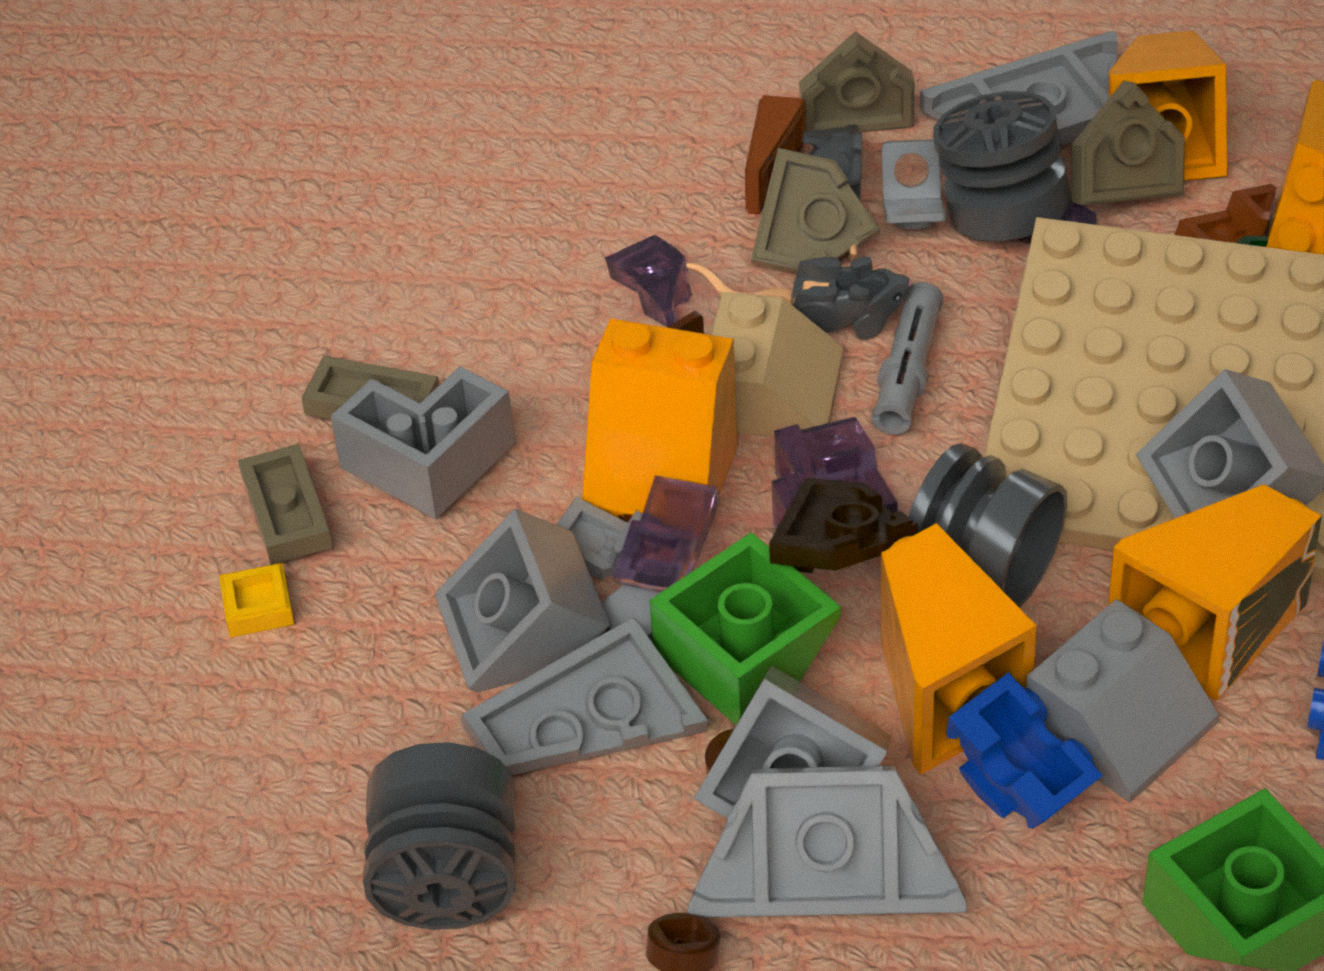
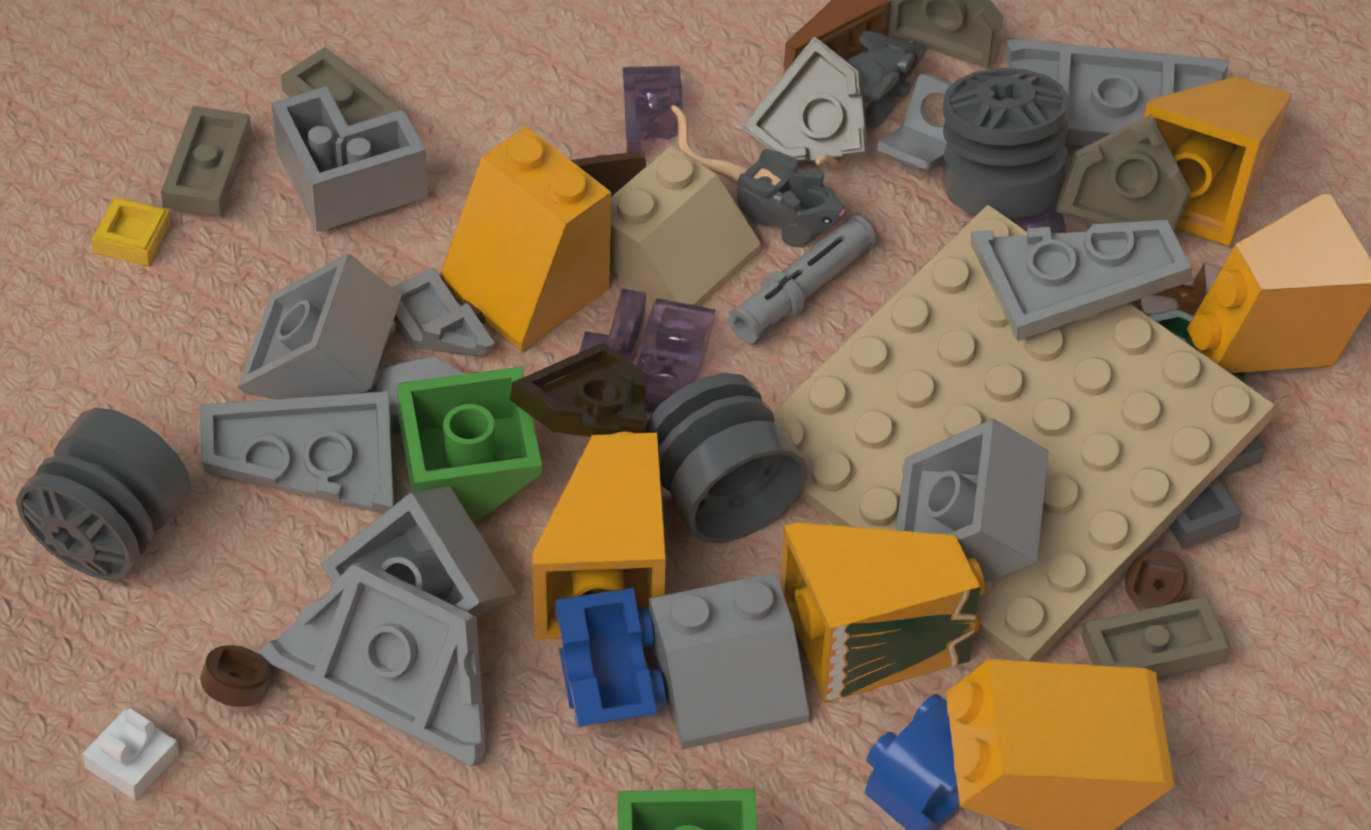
camera: 25 degrees right, 5 degrees up
slope [613,475,720,592] -> none
none -> light grey wing [971,220,1192,341]

